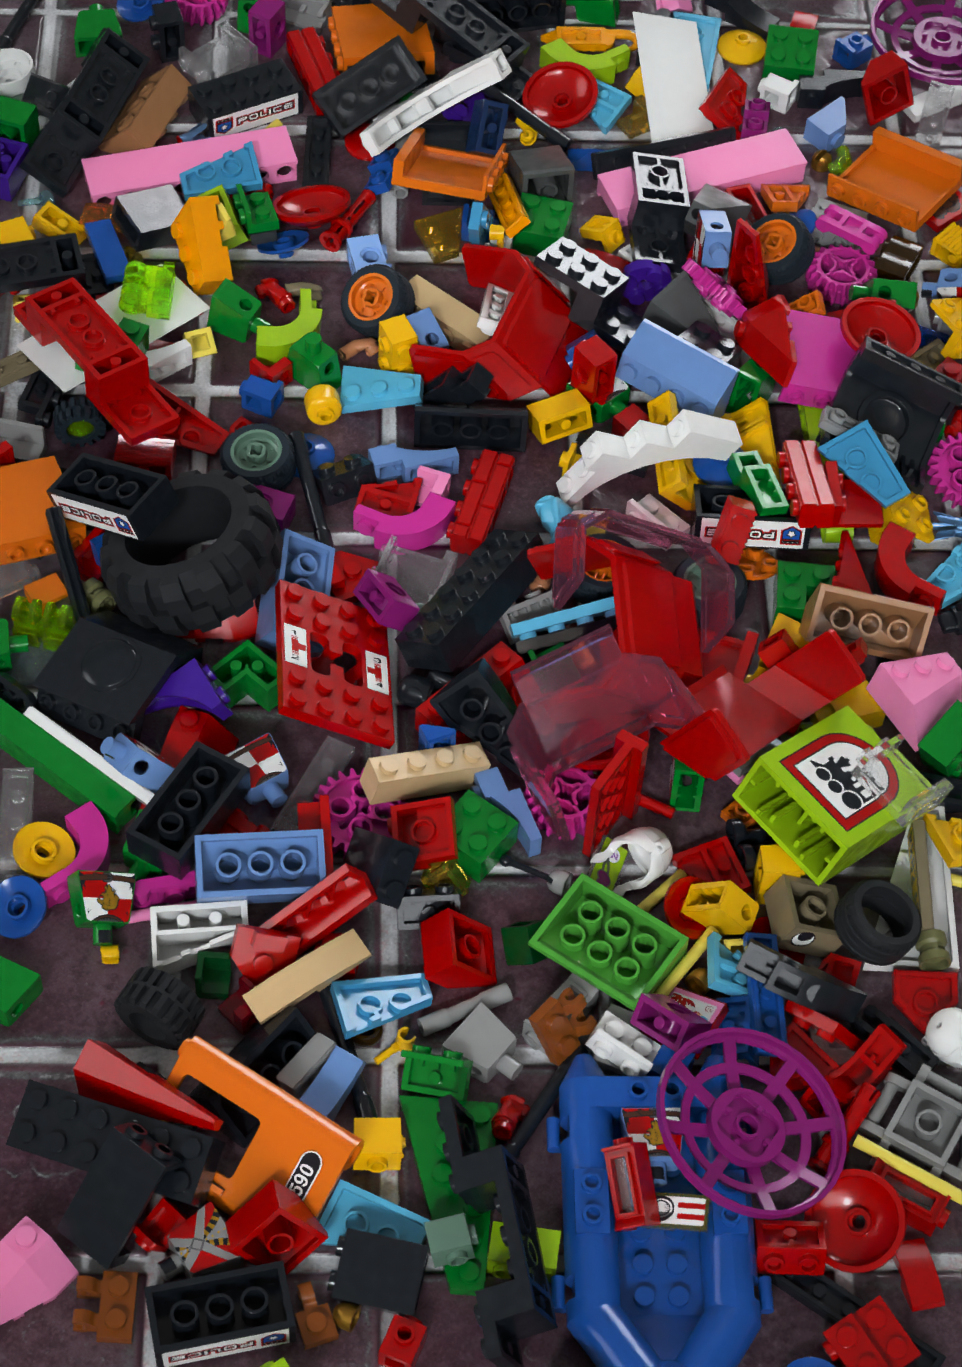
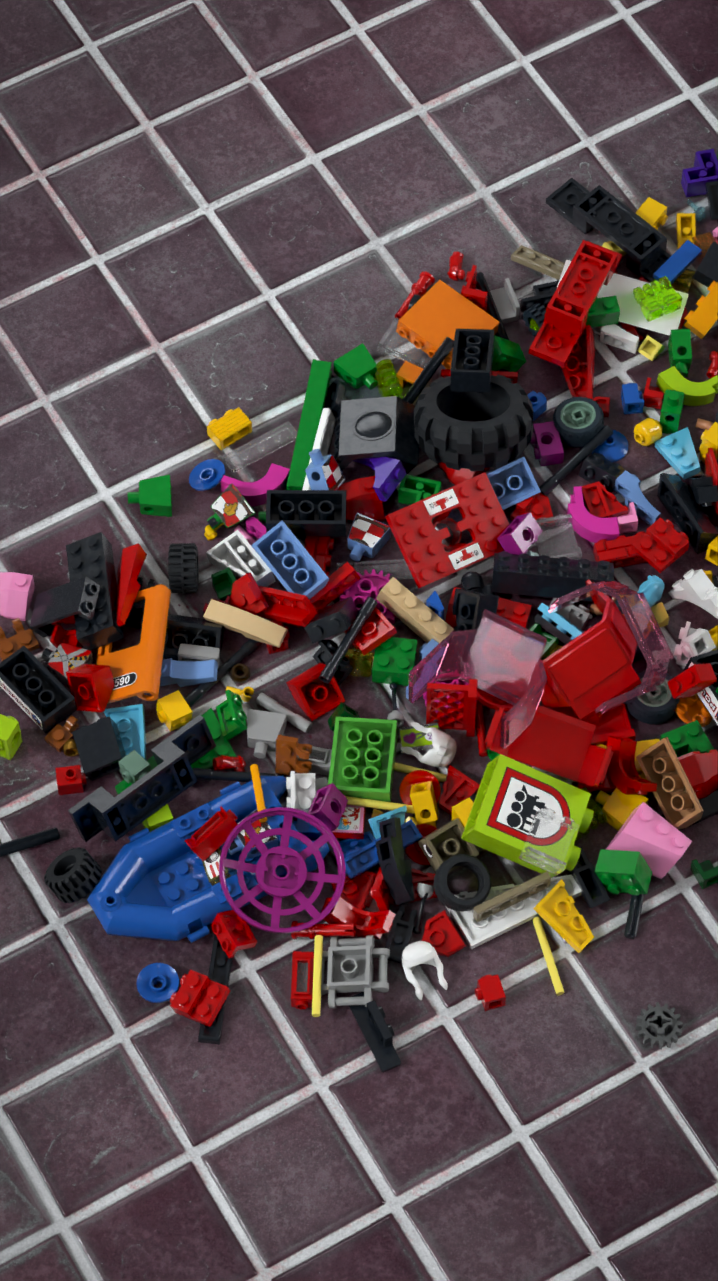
camera: 65 degrees right, 5 degrees up
yellow dish [12,822,76,879] -> none
red brick [114,435,177,481] -> none
dark azure wing [330,973,433,1040] -> none
red dish [804,1169,907,1273] -> none
red slope [893,1238,945,1312] -> none
olive wheel [915,929,951,971] -> none
none -> light orange bar [250,764,268,822]
none -> black piece [319,597,378,684]
none -> hinge [413,883,434,934]
none -> red plate [632,517,689,573]
none -> white brick [681,628,716,658]

